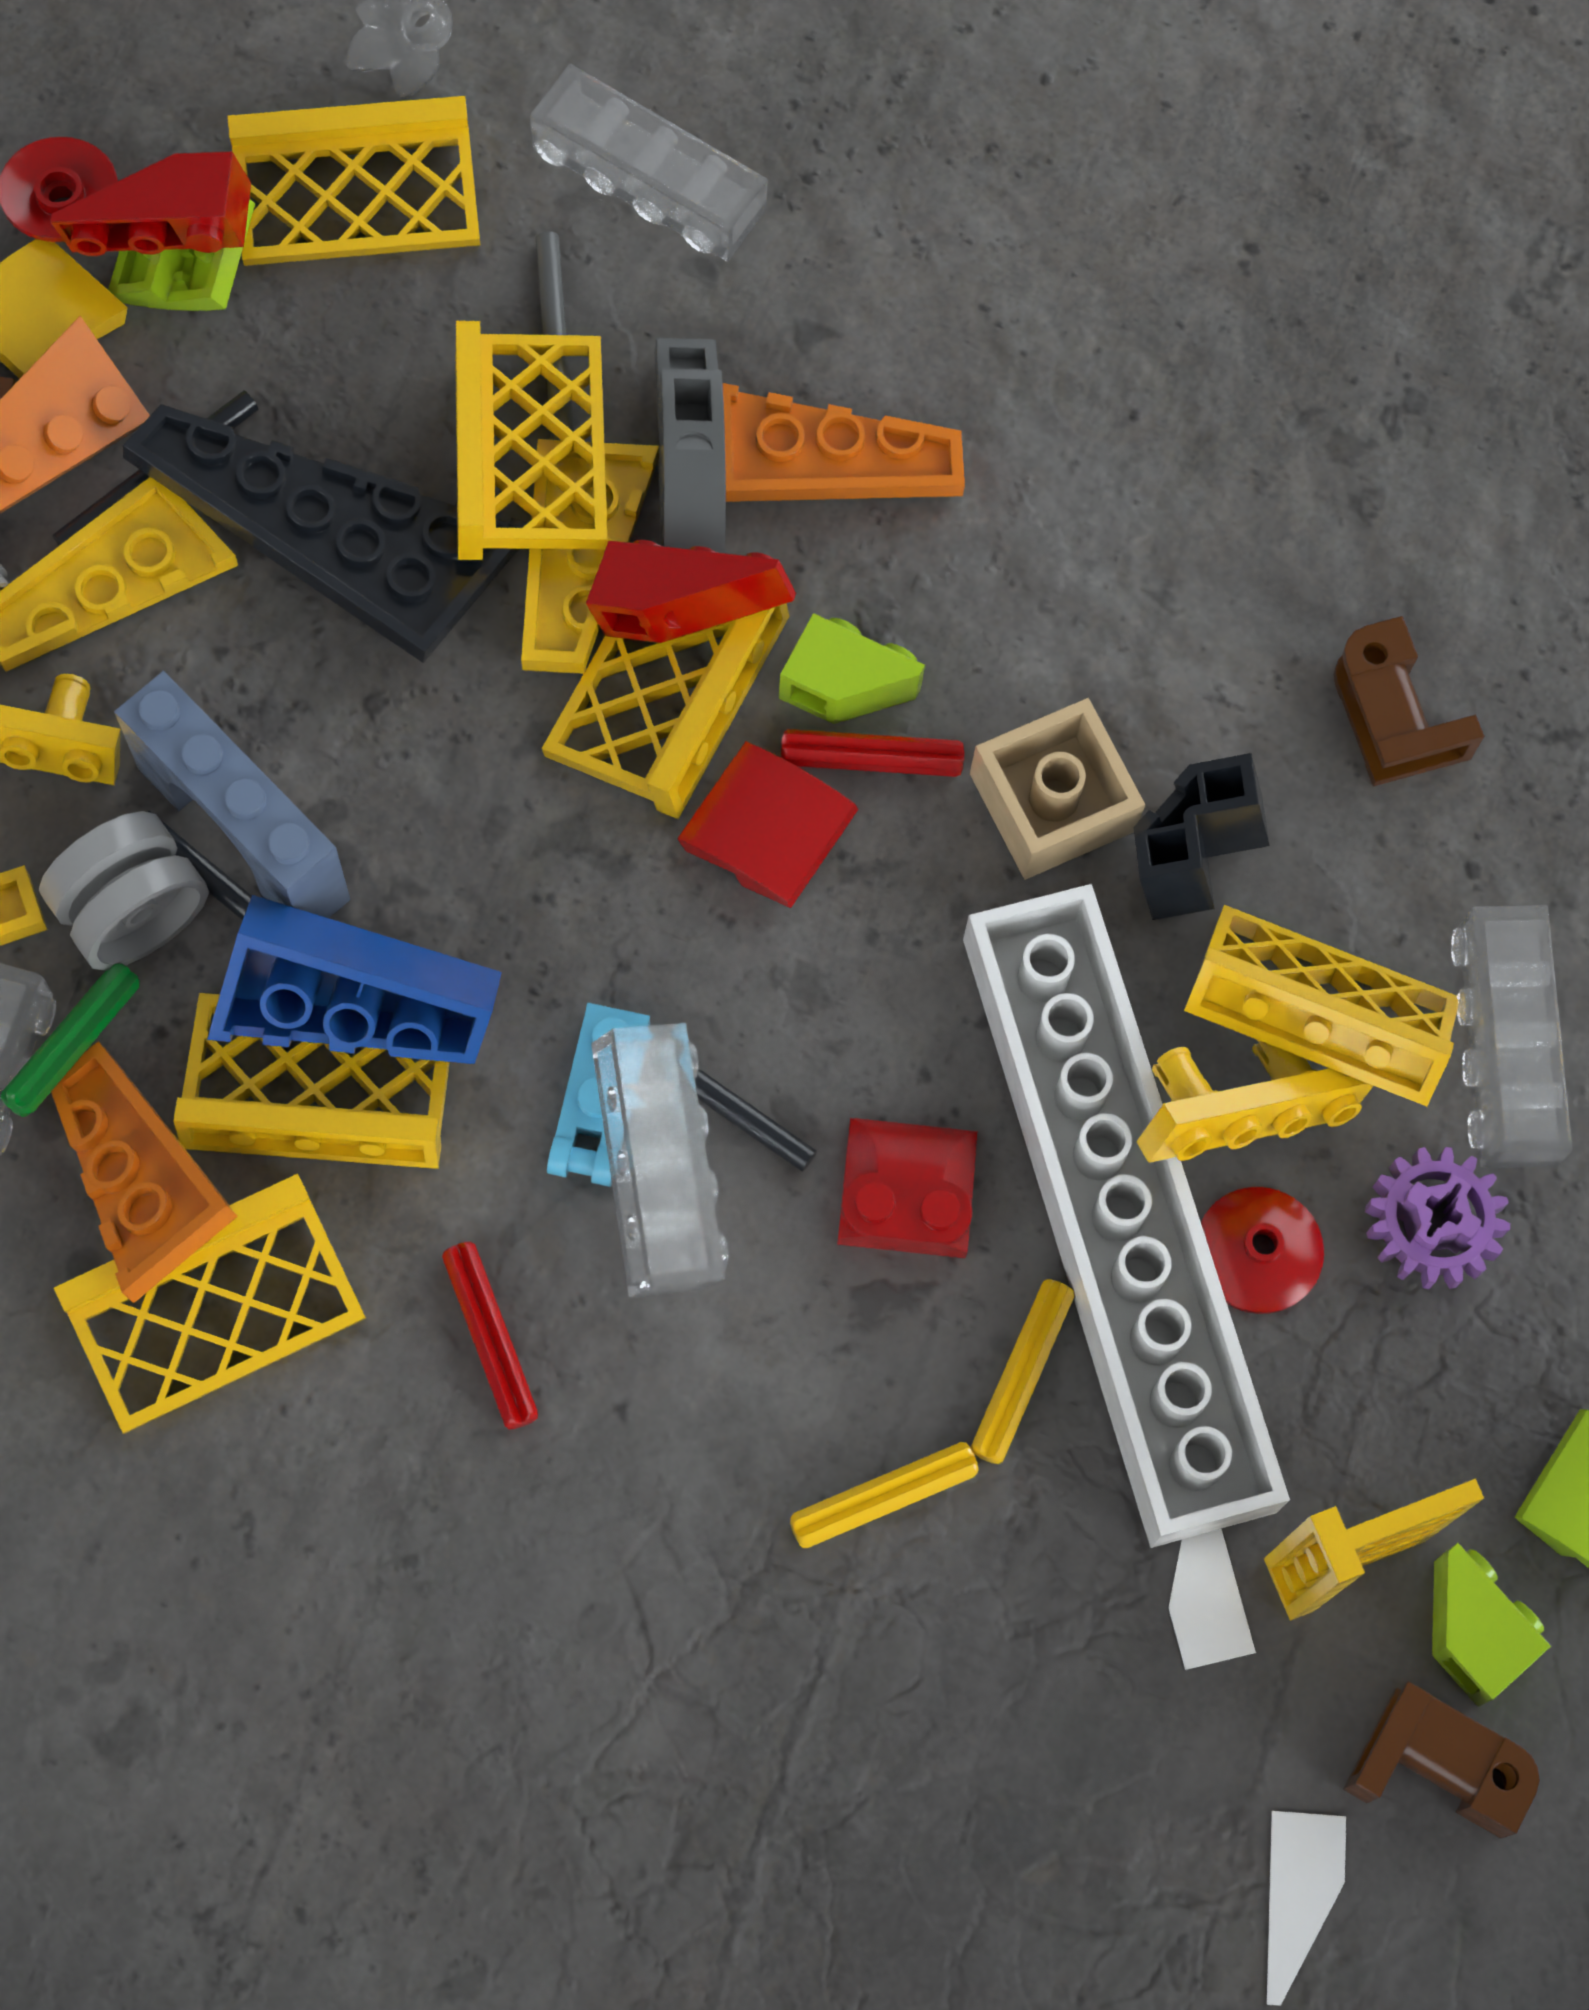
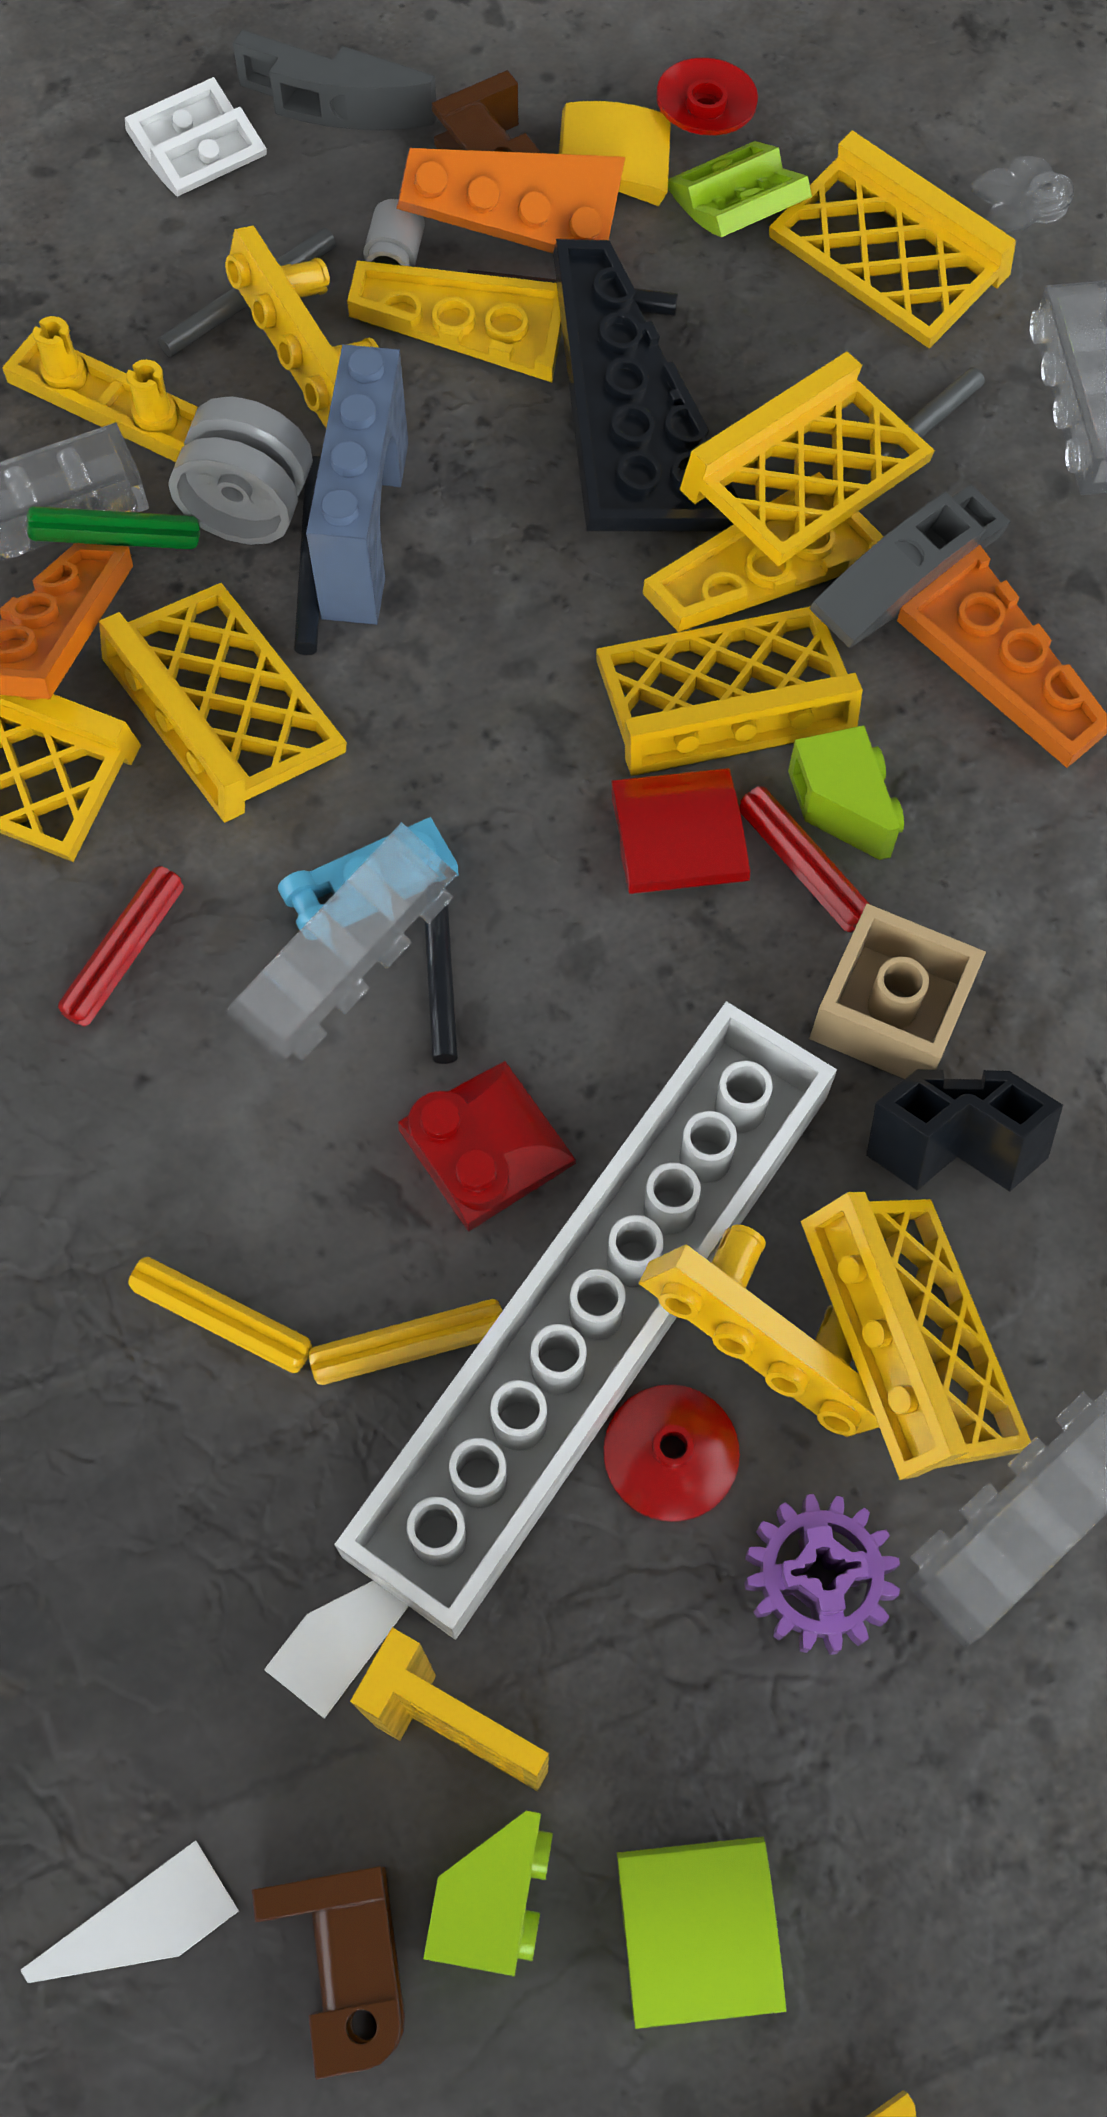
camera: 55 degrees right, 5 degrees down
red slope [50,151,251,256] -> none
blue wedge [207,895,502,1064] -> none
red slope [586,540,796,643] -> none

